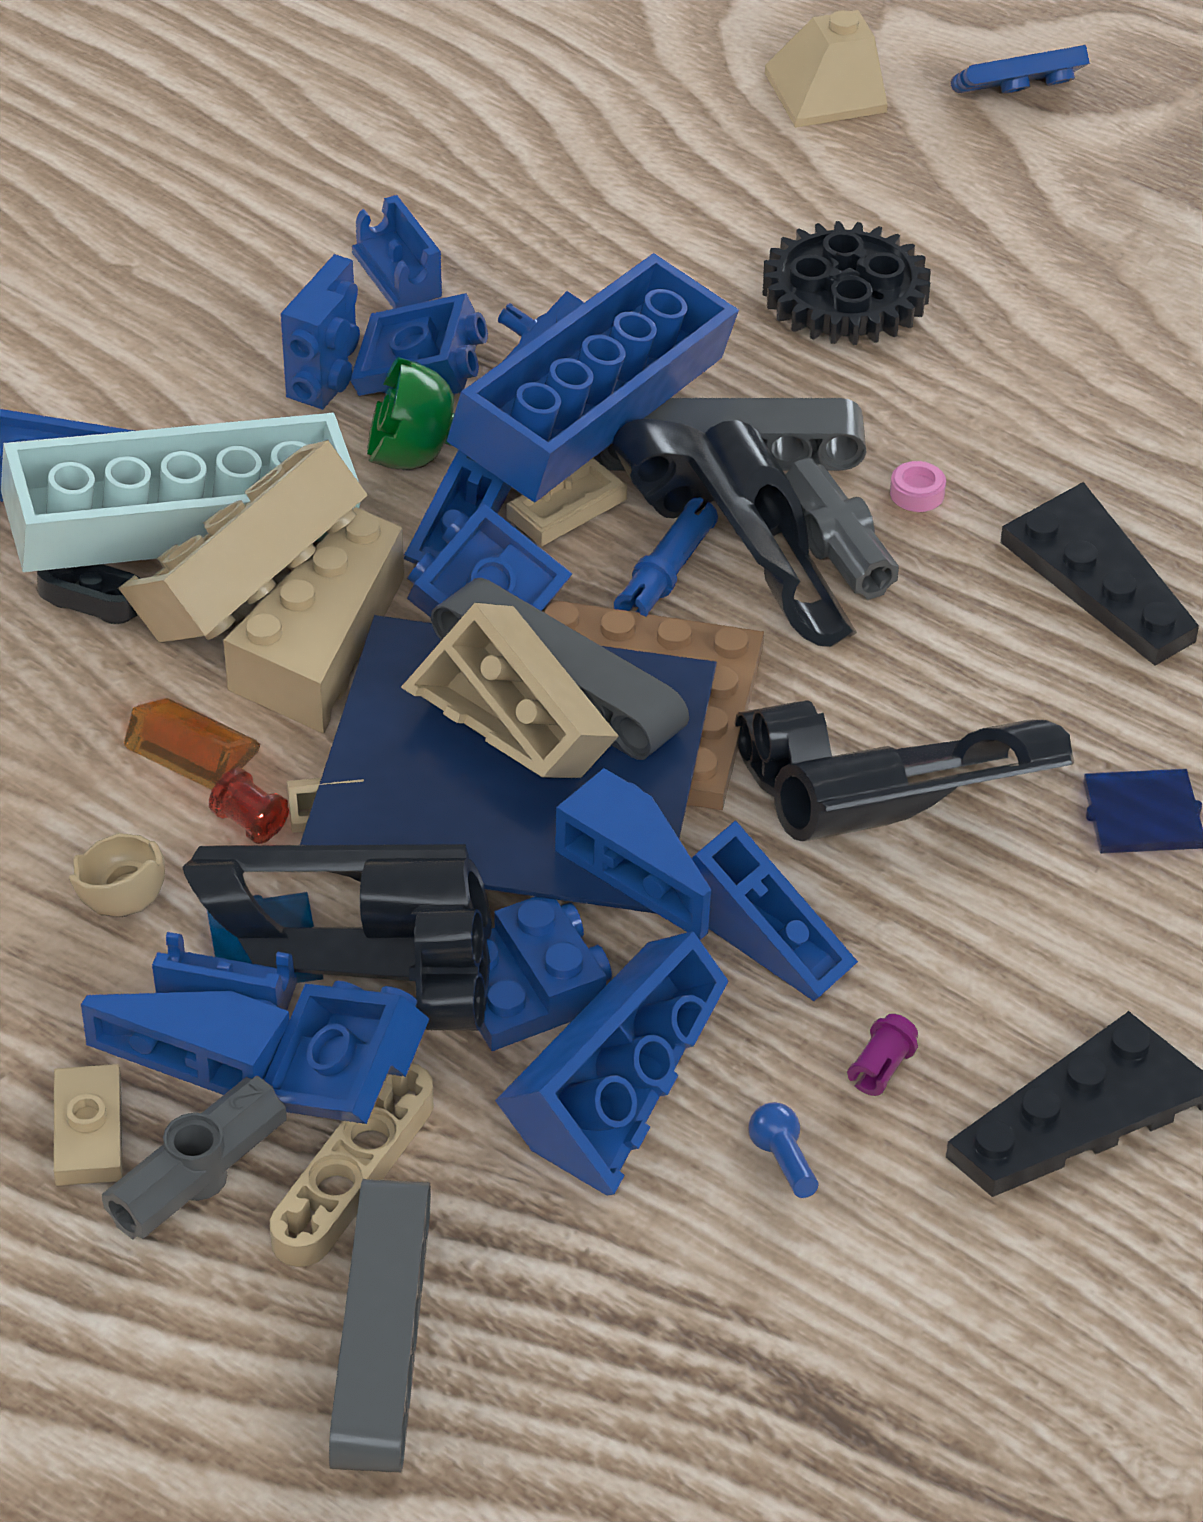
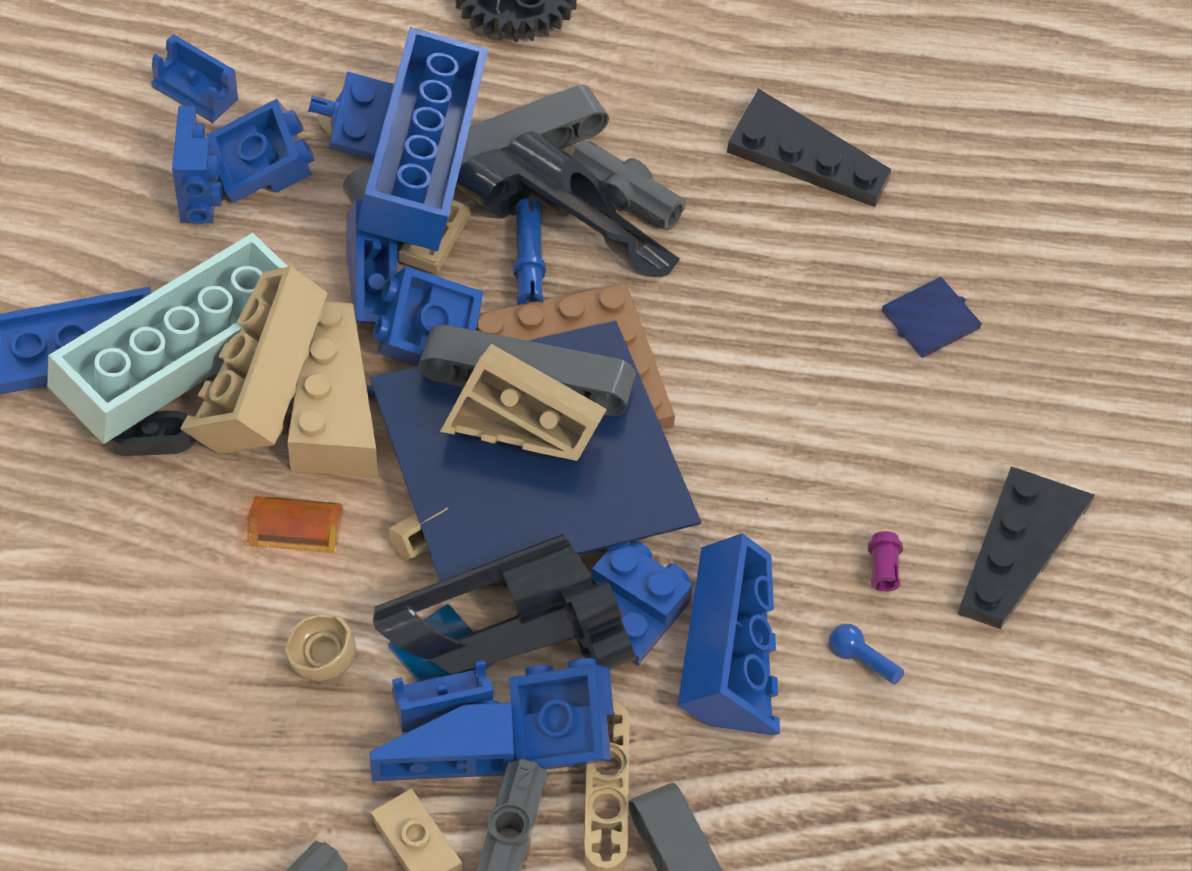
camera: 30 degrees left, 10 degrees up
clear red bush [208,767,289,844] -> none
green cylinder [367,357,455,470] -> none
blue slope [555,768,711,940] -> none
blue slope [692,820,858,1001] -> none
black panel [735,700,1074,842] -> none
bright pink tile [890,461,946,512] -> none

